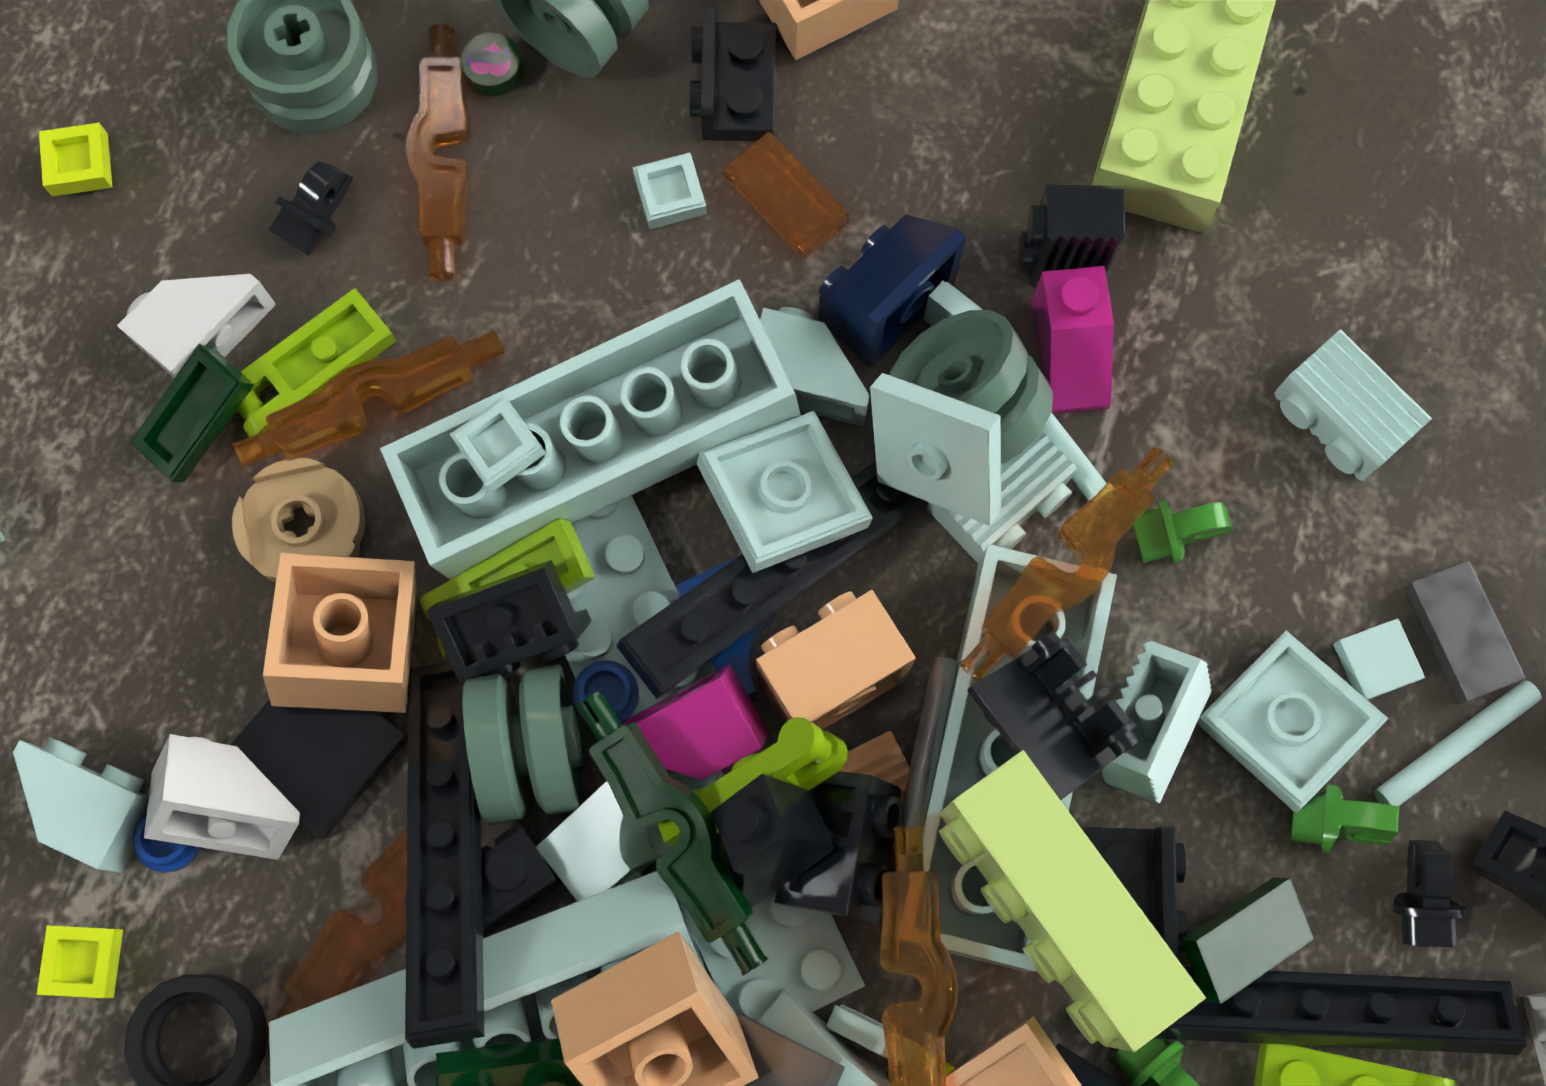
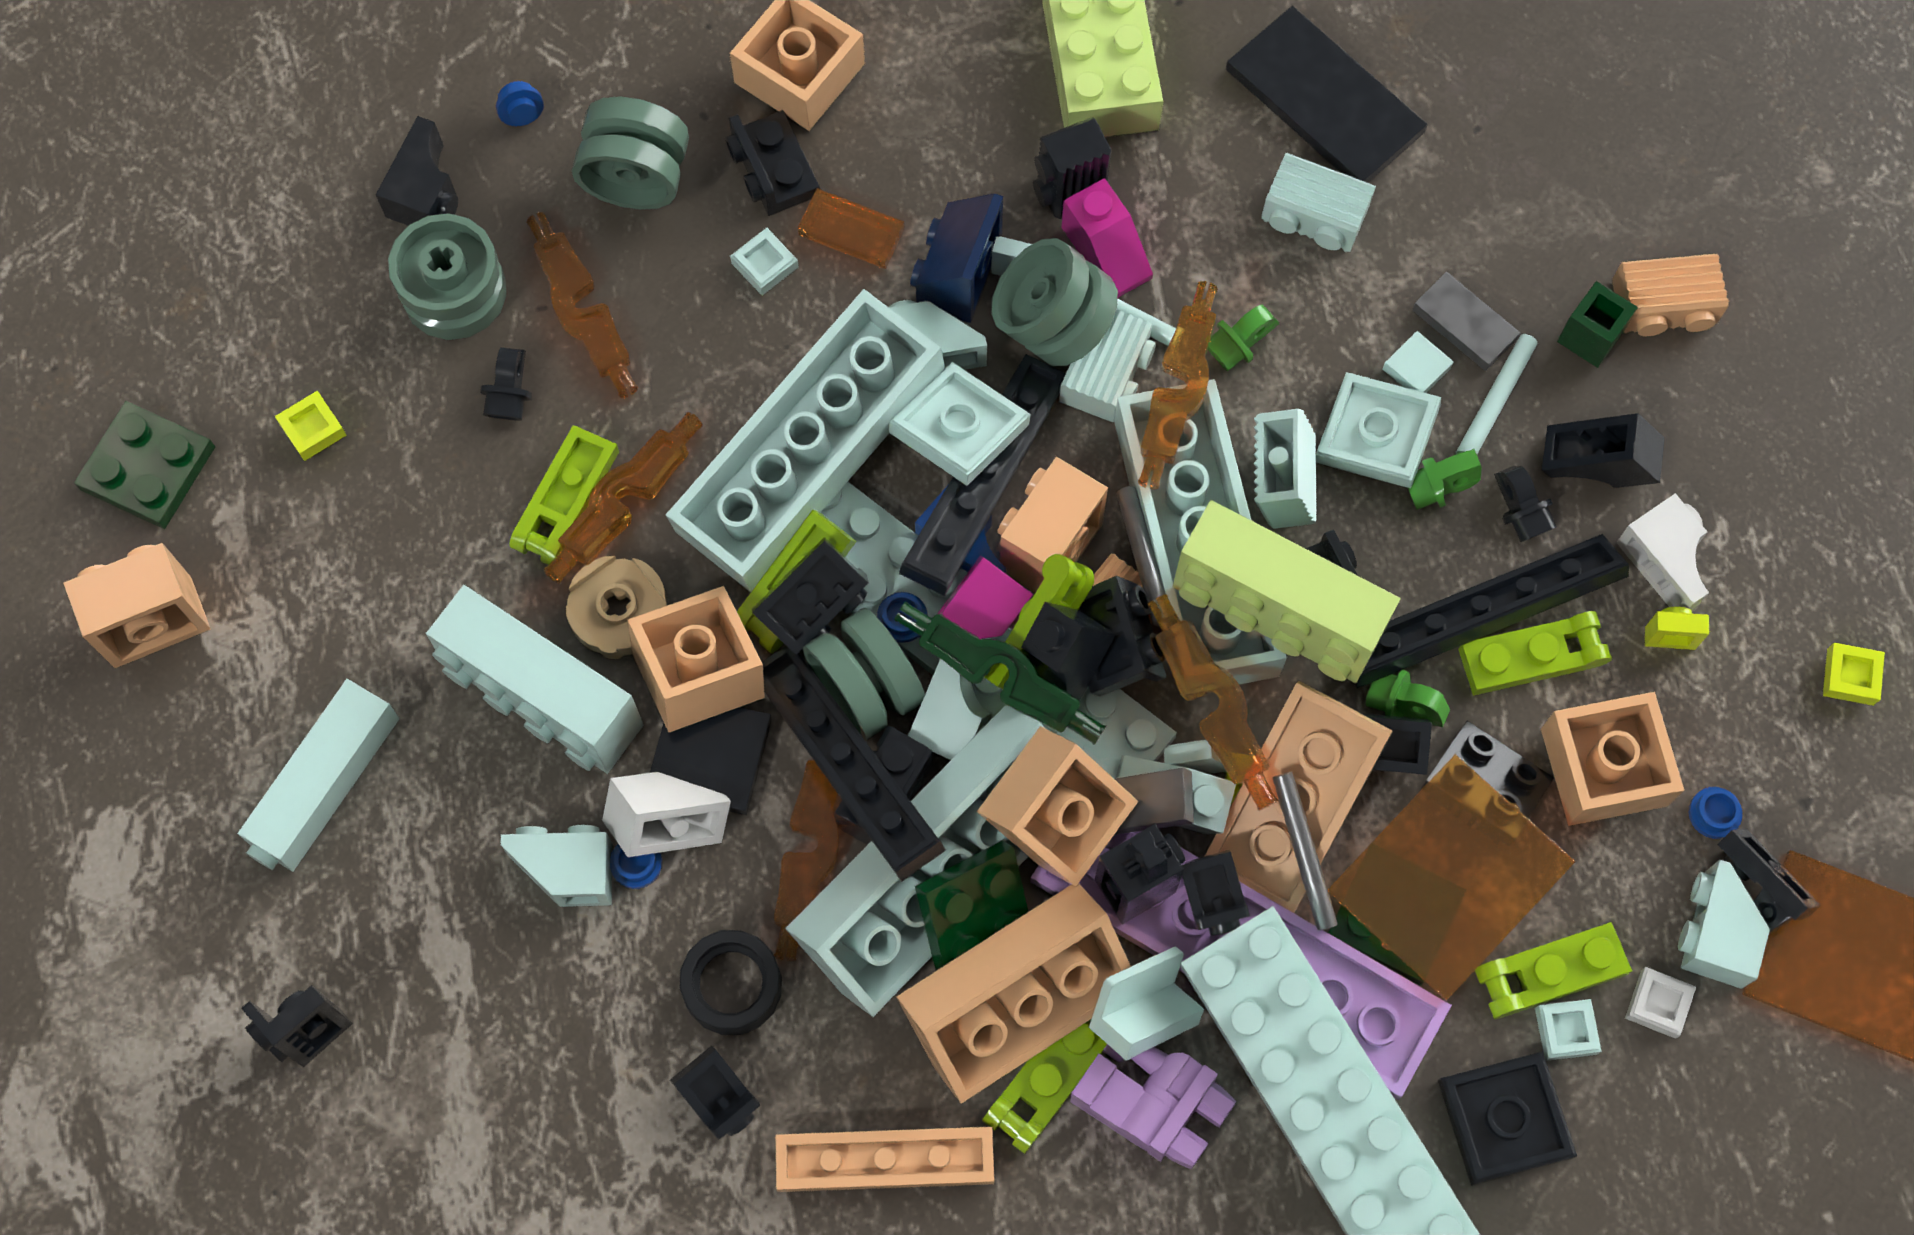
camera: 25 degrees left, 5 degrees down
neon yellow plate [36,925,123,998] -> none
white slope [117,274,276,378] -> none
dark green tile [129,344,255,483] -> none
light aqua tile [449,396,546,492] -> none
tile [461,32,523,96] -> none
light aqua plate [870,373,1001,526] -> none
black hinge [967,630,1139,800] -> none
tile [1180,877,1314,1004] -> none
none -> light aqua brick [426,585,644,774]
none -> black tile [1226,5,1428,183]

